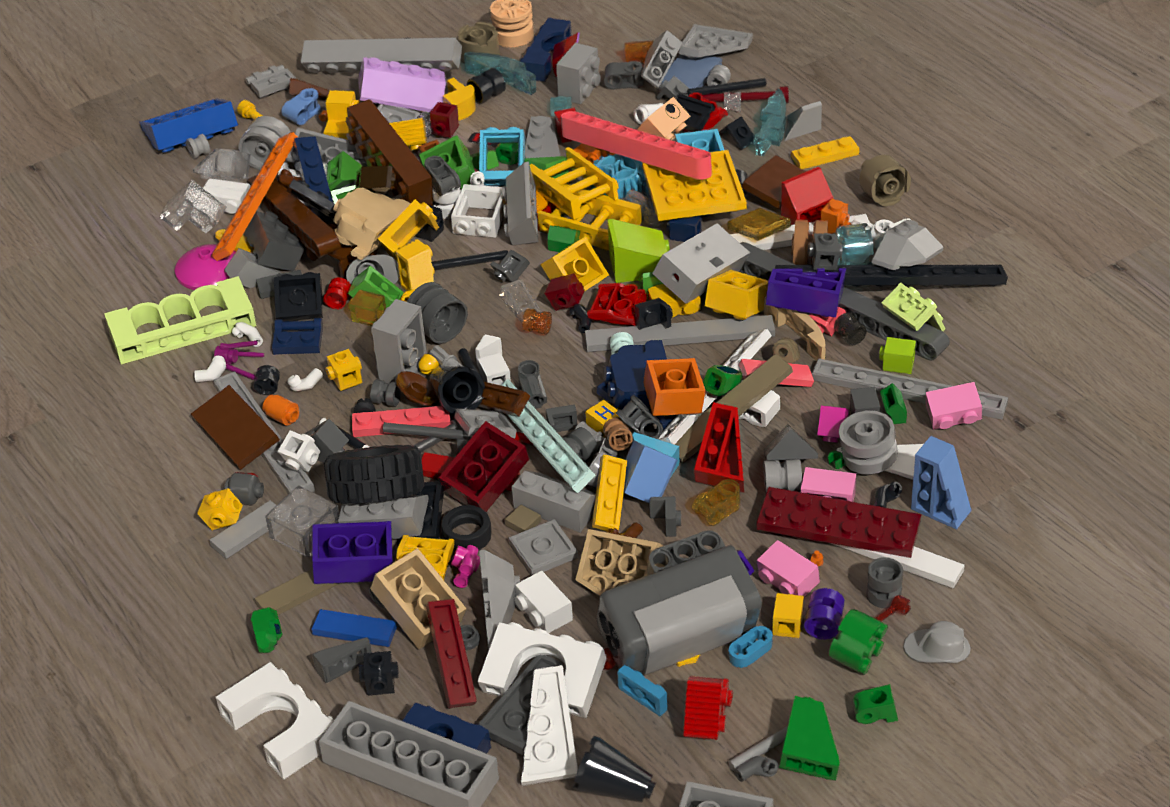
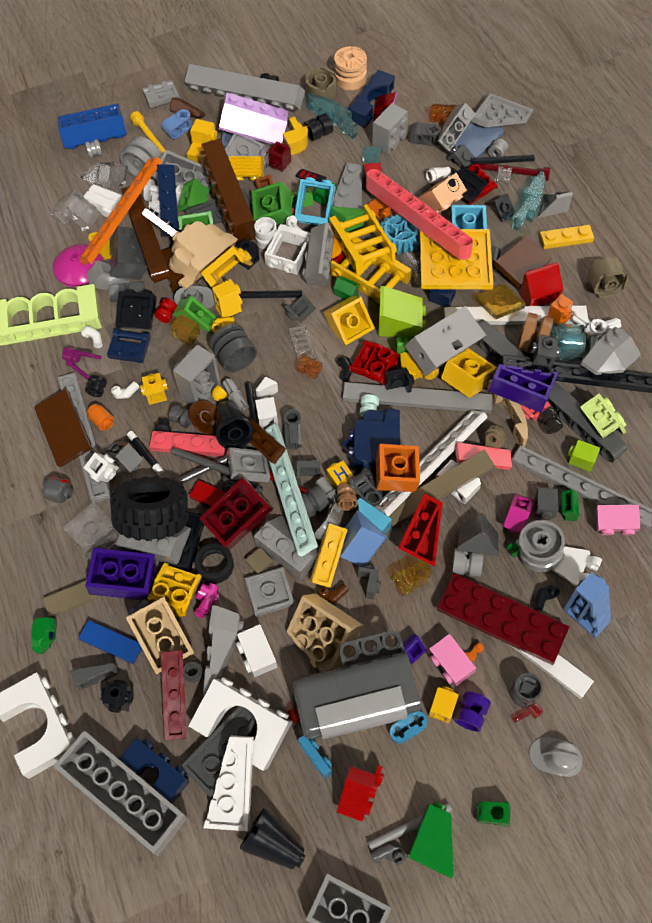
camera: 10 degrees right, 20 degrees up
white arm [195,356,226,382] -> none
yellow brick [197,488,243,530] -> none
light grey tile [210,500,287,559] -> none
reddish brown arm [277,169,302,187] -> none
dark brown slope [355,166,395,194] -> none
dark grey piece [425,156,461,196] -> none
dark red brick [544,273,585,311] -> none
green rock [703,365,742,396] -> none
bright pink brick [801,467,856,502] -> none
green brick [829,609,888,675] -> none

